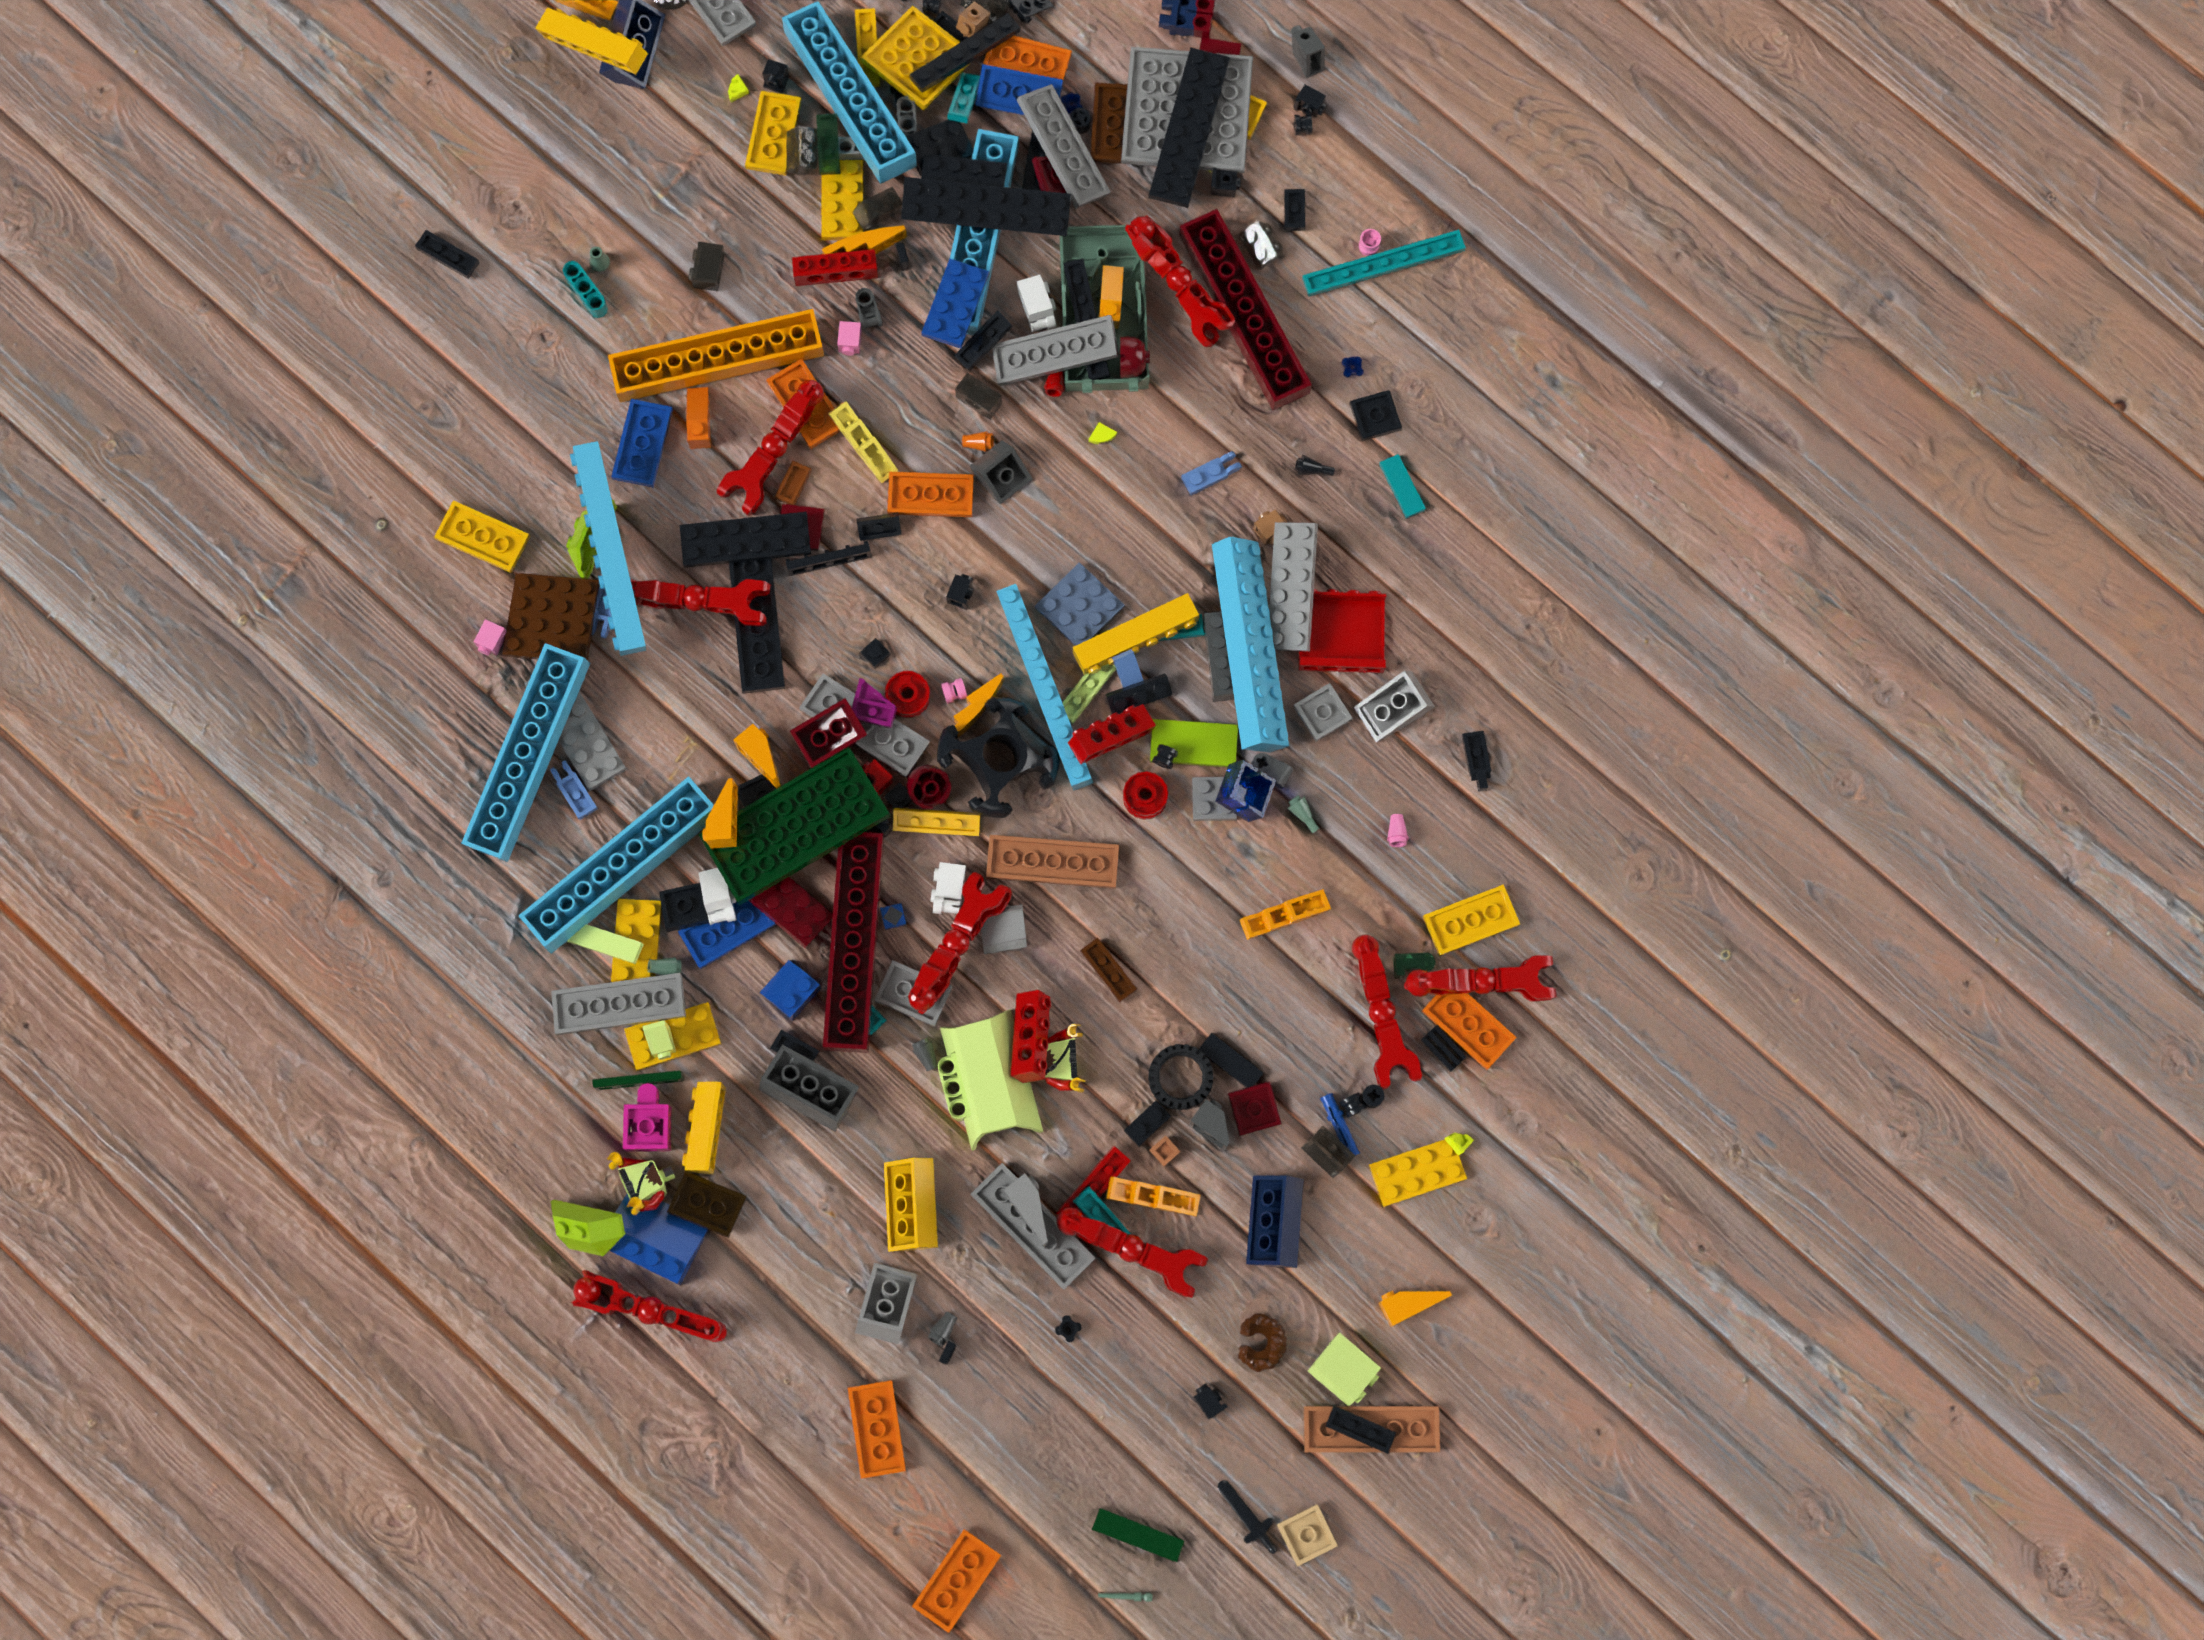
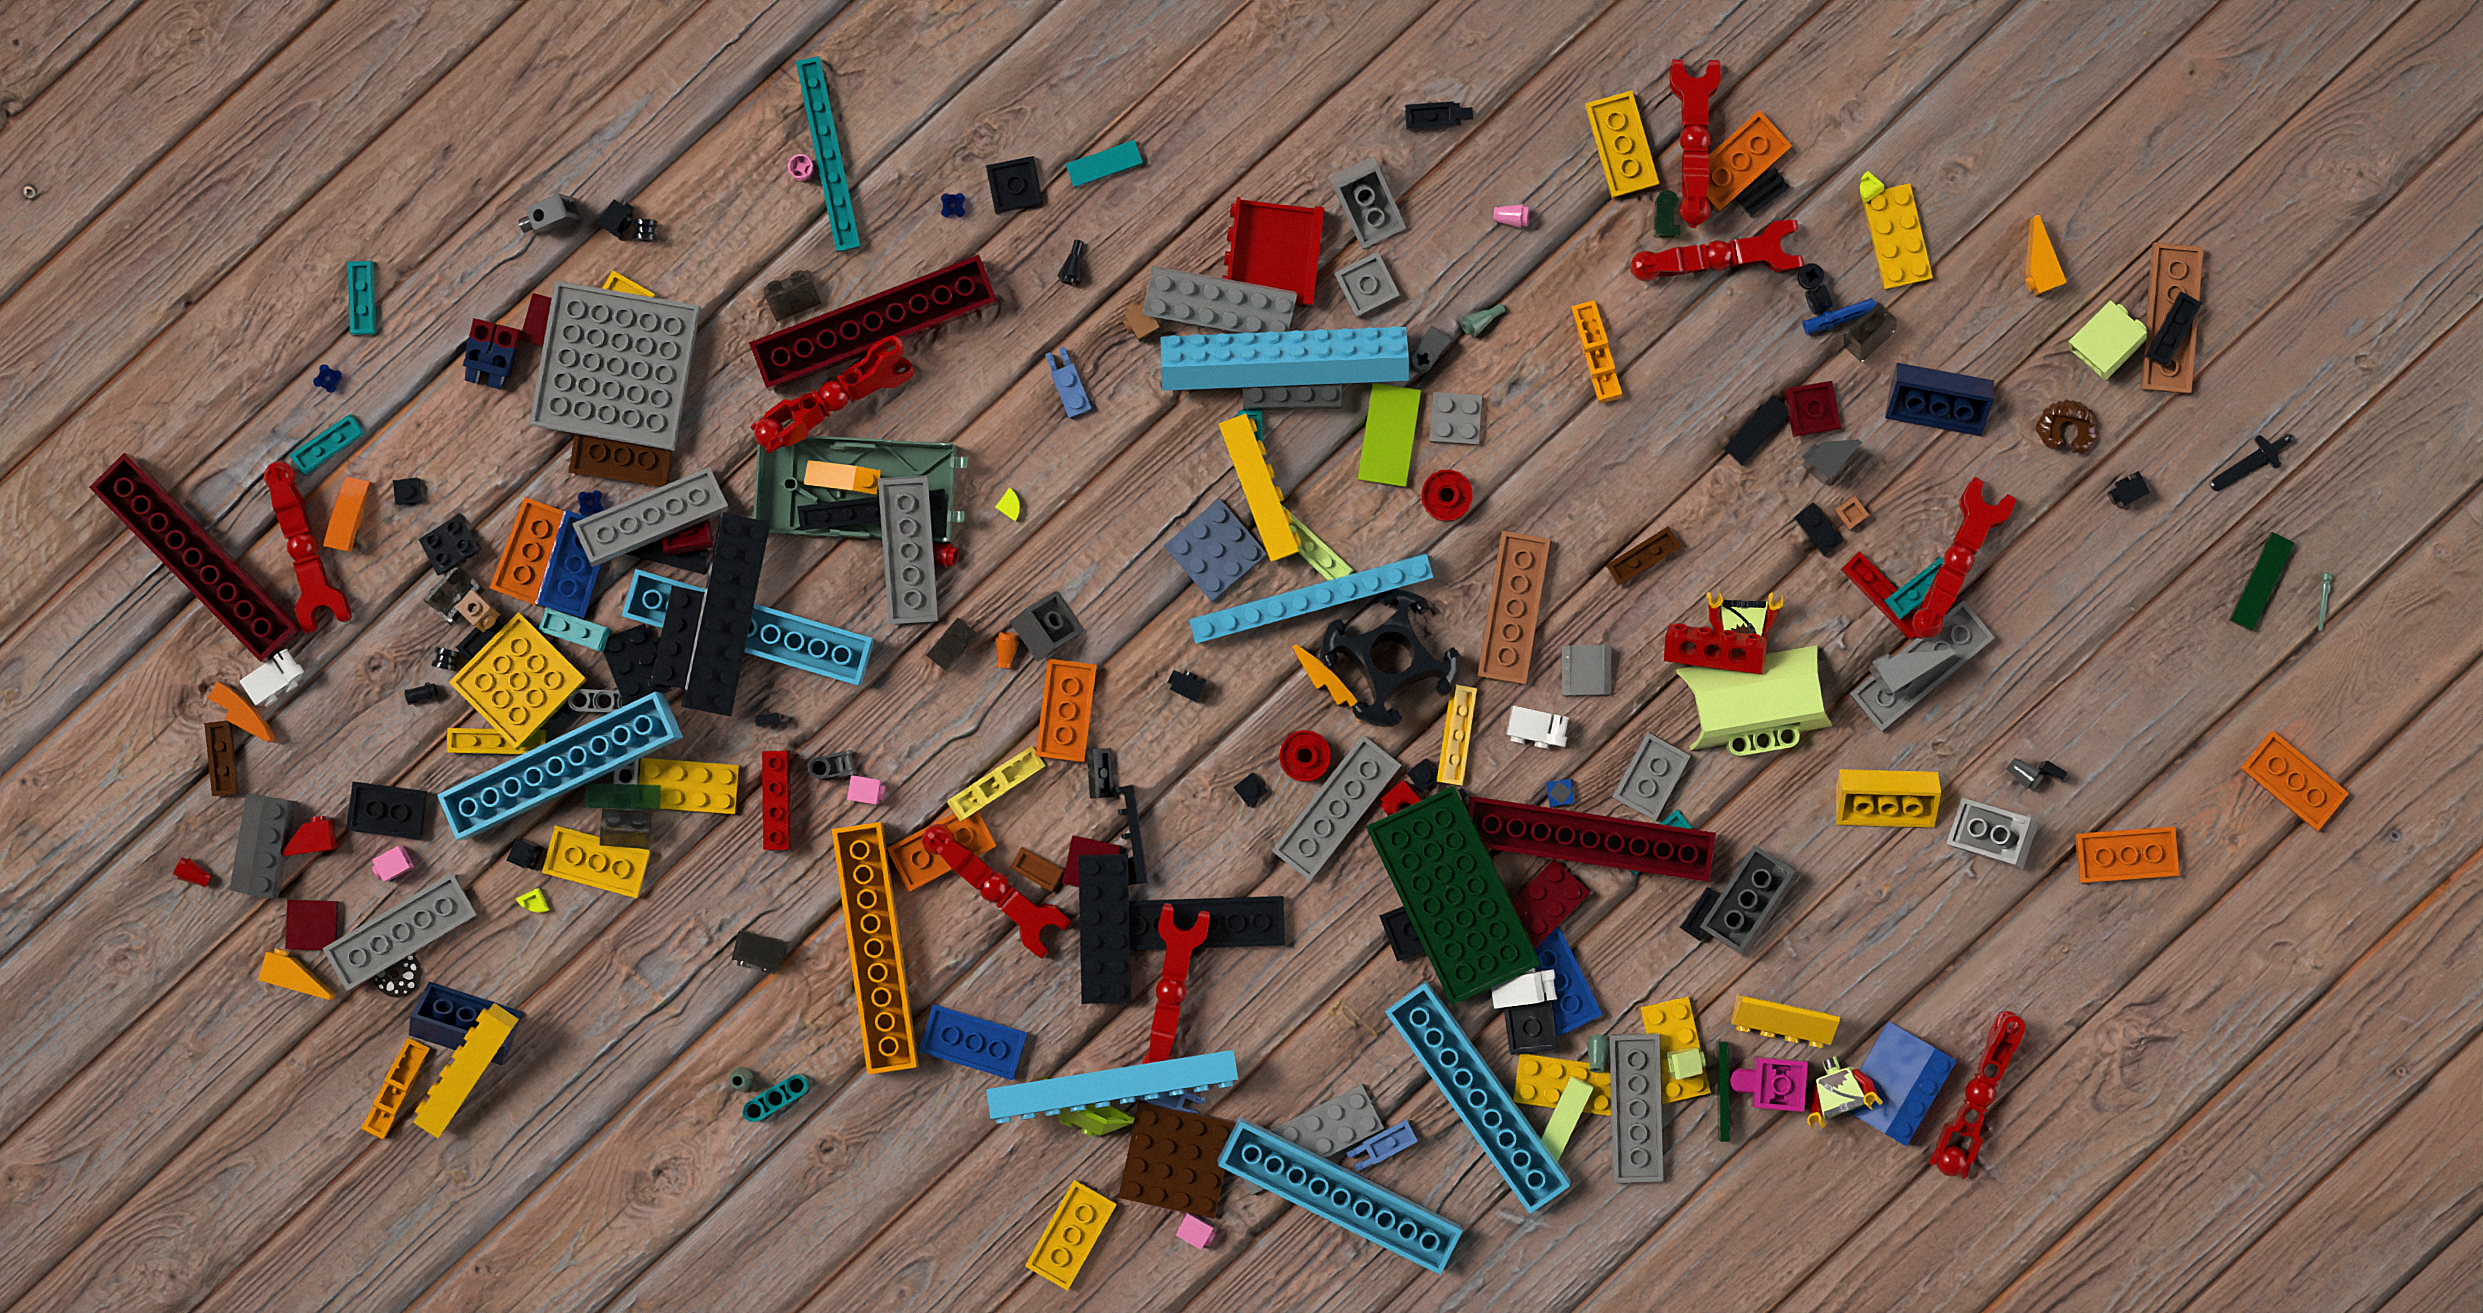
camera: 75 degrees left, 10 degrees up
black plate [415,230,480,279] -> none
lime wedge [551,1199,625,1256] -> none
dark brown plate [667,1171,747,1238] -> none
orange slope [686,387,711,449] -> none
light orange slope [702,778,738,849] -> none
light orange slope [733,724,781,788] -> none
blue slope [760,960,822,1021] -> none
dark red slope [790,698,867,768] -> none
light orange slope [822,225,907,254] -> none
magenta wing [852,678,897,728] -> none
clear smoke brick [853,187,902,230] -> none
dark red cylinder [907,764,951,809] -> none
red piece [908,872,1012,1014] -> none
black plate [910,13,1020,93] -> none
dark grey cone [912,1037,938,1071] -> none
blue plate [921,259,989,349] -> none
bright pink wheel [941,678,967,704] -> none
black plate [954,310,1013,371] -> none
white hinge [1017,274,1056,333] -> none
black plate [1055,1315,1082,1342] -> none
red brick [1068,704,1156,765] -> none
black wheel [1070,108,1091,134] -> none
black plate [1105,673,1173,714] -> none
light orange slope [1106,1177,1201,1217] -> none
medium blue tile [1112,649,1144,688] -> none
dark red cylinder [1120,336,1150,379] -> none
black plate [1148,47,1230,208] -> none
black tyre [1148,1044,1214,1110] -> none
black wheel [1152,744,1178,769] -> none
black brick [1210,168,1241,197] -> none
clear blue piece [1215,760,1276,822] -> none
tan plate [1276,1504,1338,1567] -> none
black plate [1284,189,1306,231] -> none

